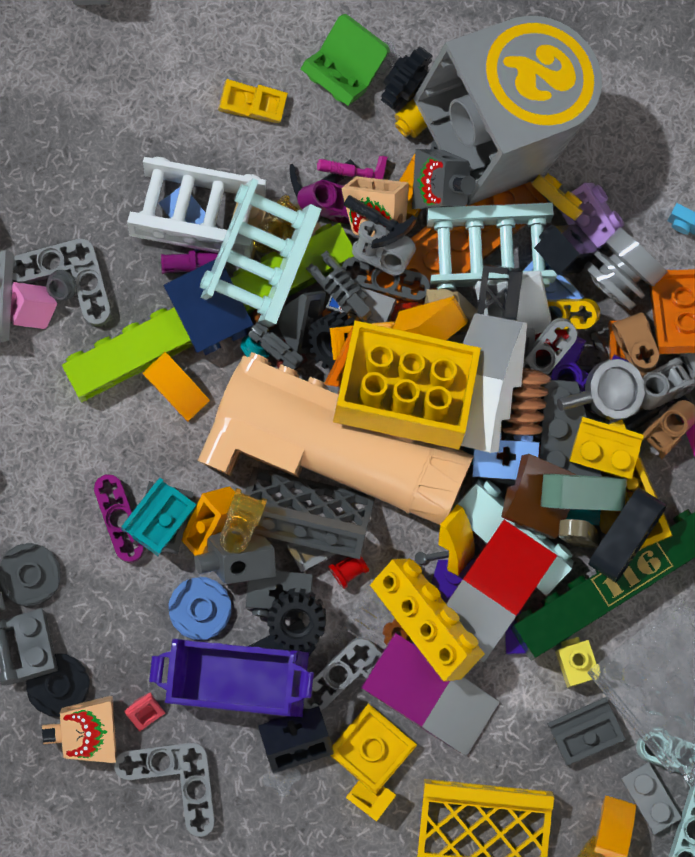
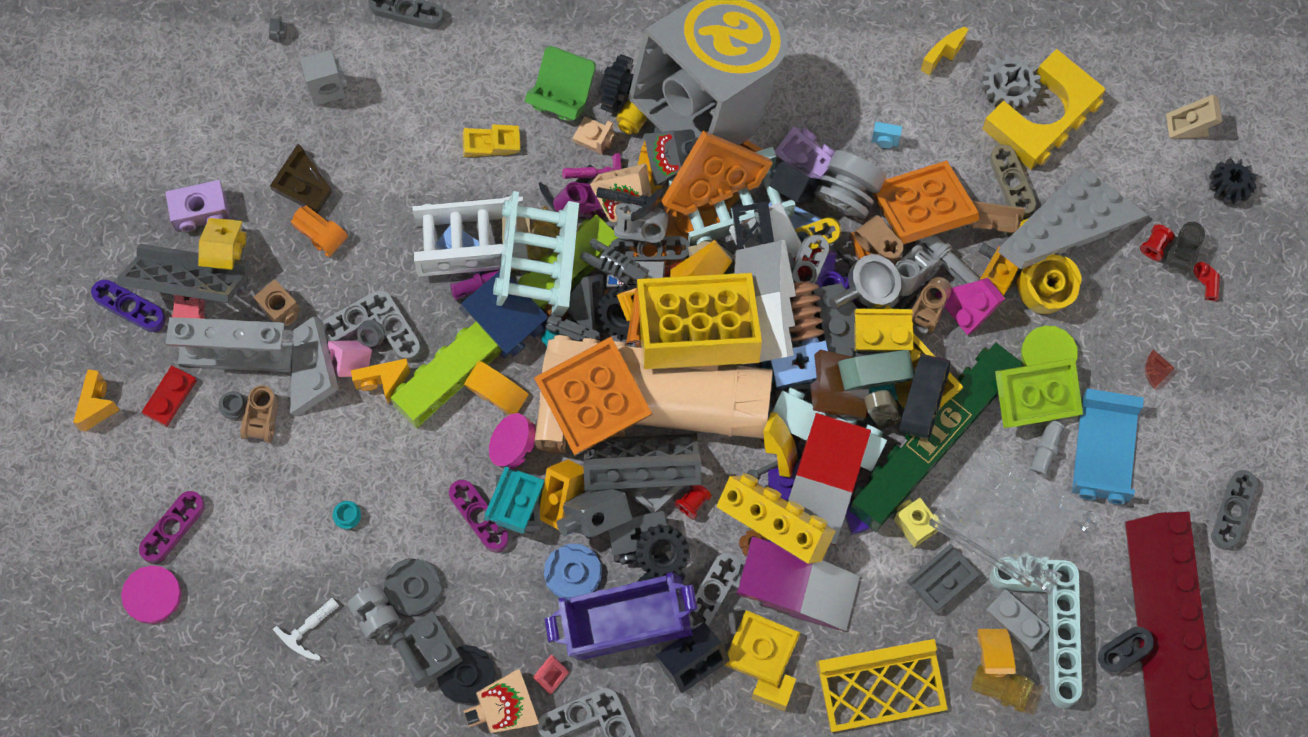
camera: 15 degrees left, 10 degrees down
clear yellow piece [219,488,267,553] -> none
yellow plate [531,173,583,221] -> none
none -> dark brown wing [270,144,332,214]
none -> orange piece [291,205,348,257]
none -> light orange slope [351,359,410,404]
none -> dark pink tile [489,413,536,470]
none -> orange plate [534,337,653,456]
none -> light nougat bracket [573,116,616,155]
none -> orange plate [661,131,773,215]

